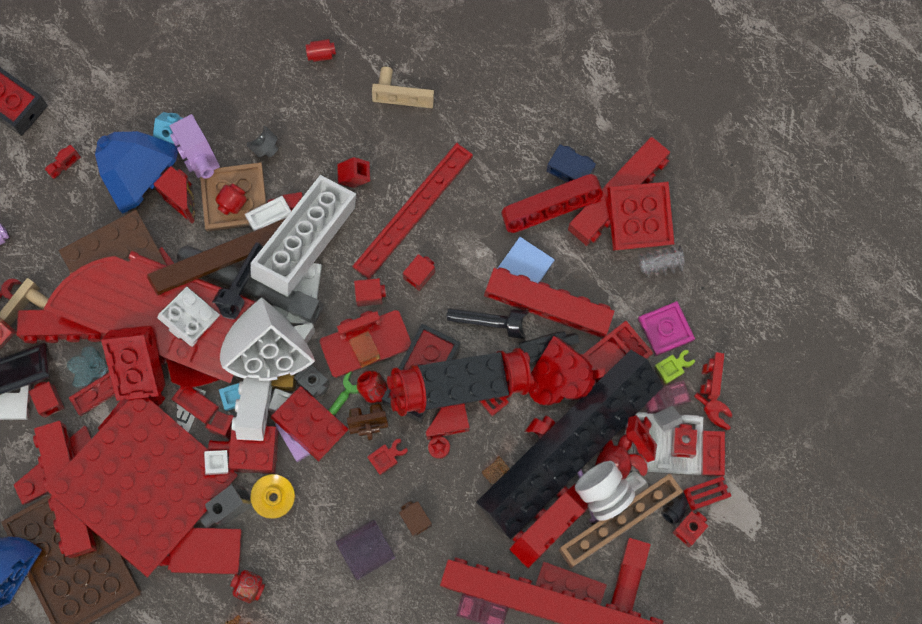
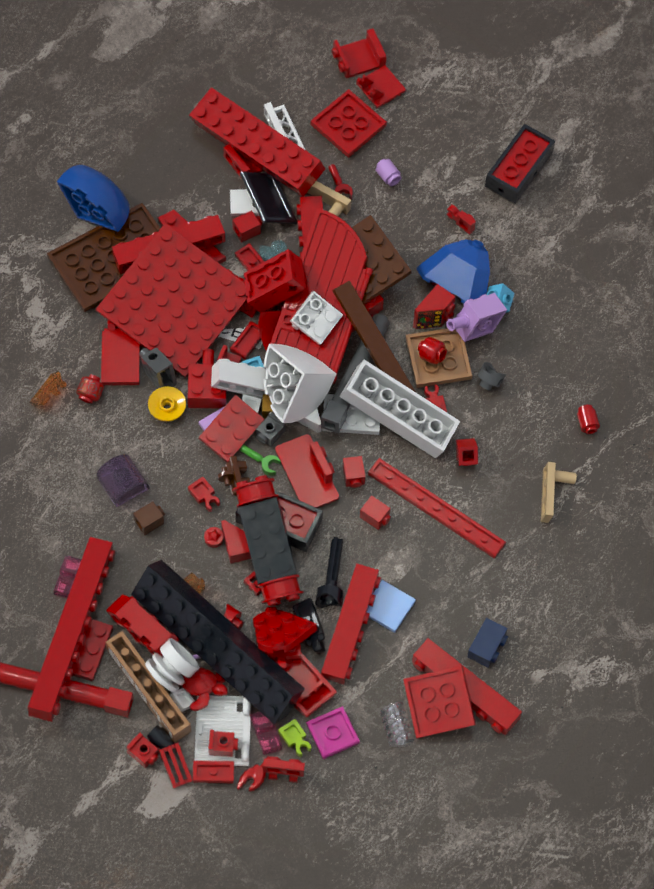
camera: 85 degrees right, 10 degrees down
white plate [204,450,228,475] -> none
black piece [212,243,264,319] -> none
white tile [245,196,291,231] -> none
clear orange panel [349,331,381,368] -> none
red head [356,371,388,403] -> none
red beam [501,174,603,233] -> none
red plate [626,415,657,462] -> none
light grey tile [653,406,683,432] -> none

